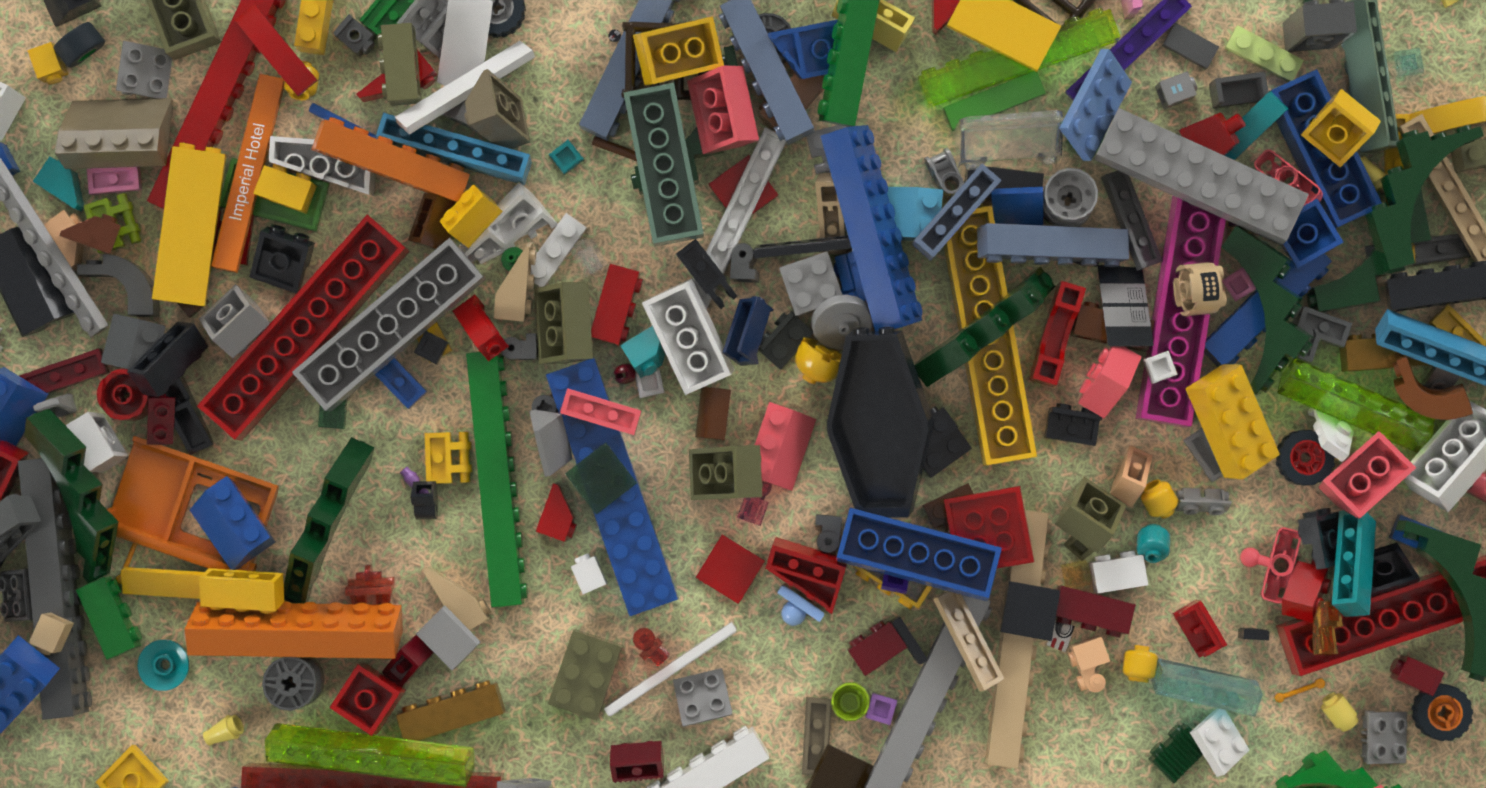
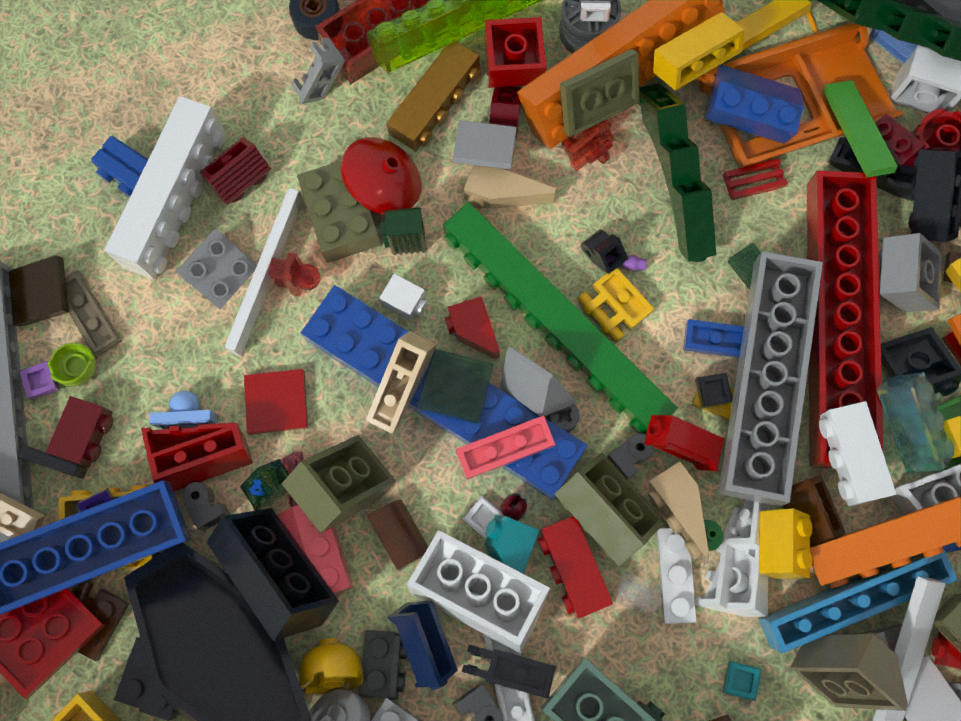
camera: 150 degrees right, 10 degrees down
none -> black brick [207,508,339,641]
none -> clear green brick [240,459,289,510]
none -> red dish [340,137,422,215]
none -> tan slope [365,331,437,434]
none -> dark green brick [380,207,426,255]
none -> olive tile [560,49,640,137]
none -> white slope [580,0,611,22]
none -> red tile [723,158,788,201]
none -> white brick [819,401,897,506]
none -> bright green tile [823,80,898,178]
none -> clear light blue brick [877,372,954,473]

